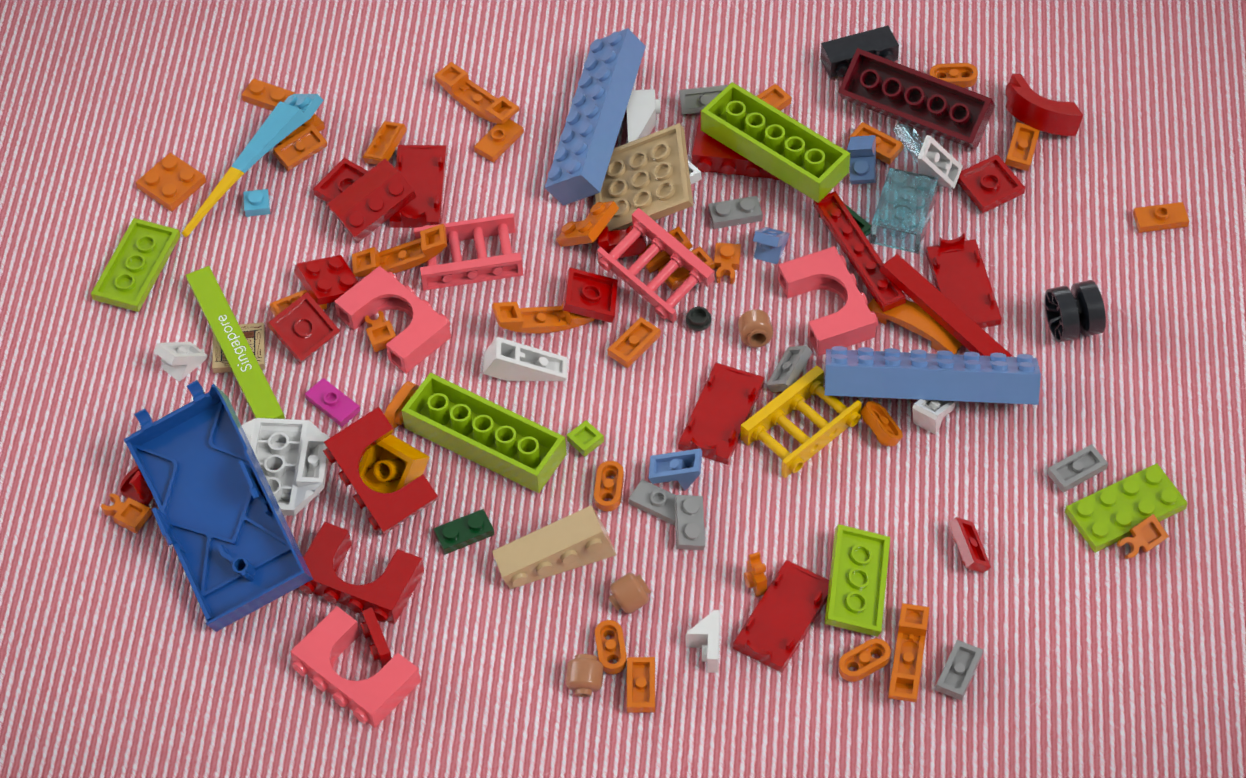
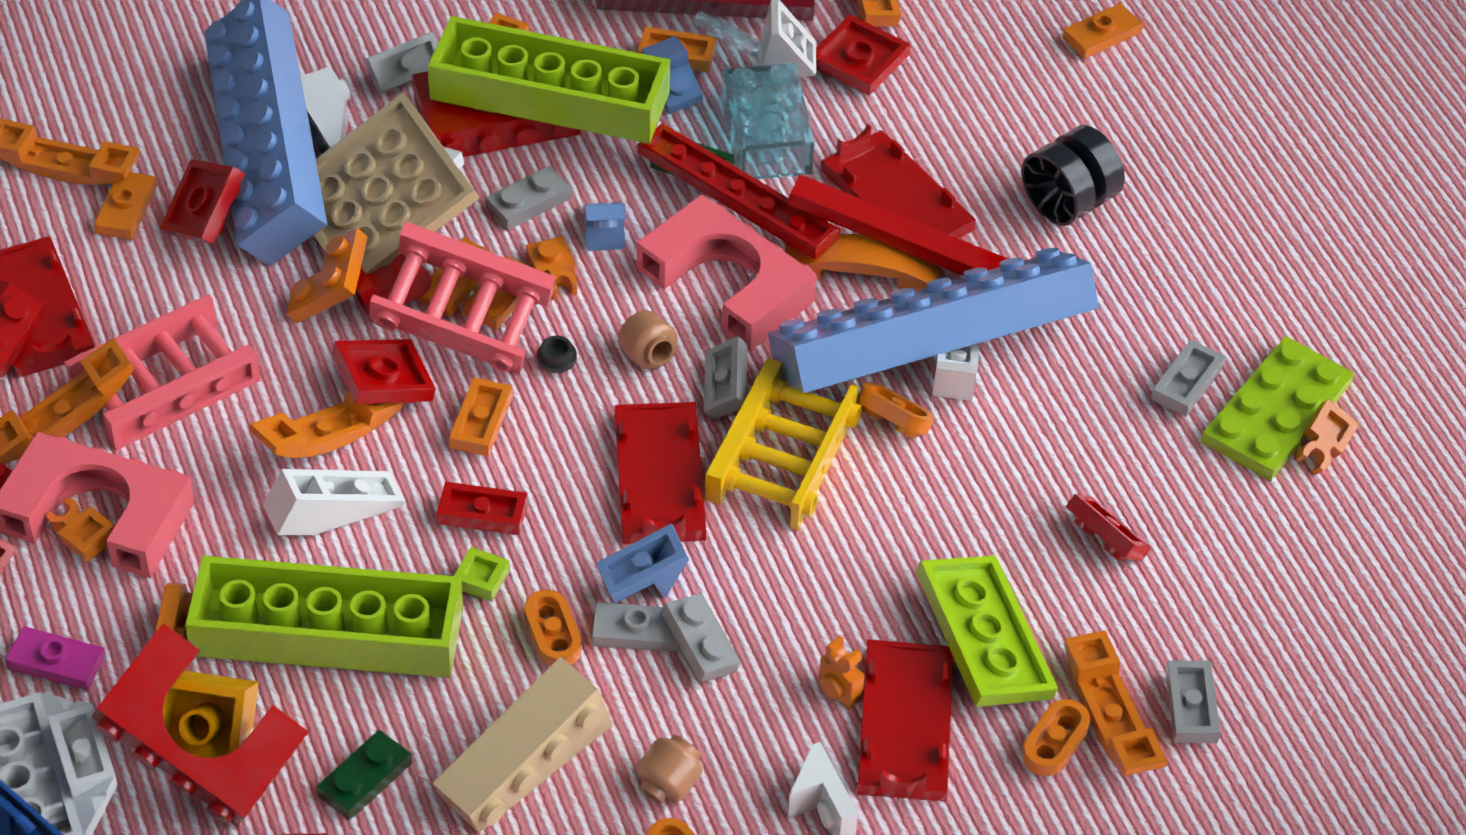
camera: 30 degrees left, 5 degrees down
none -> red plate [159,159,245,244]
none -> red plate [436,481,528,536]

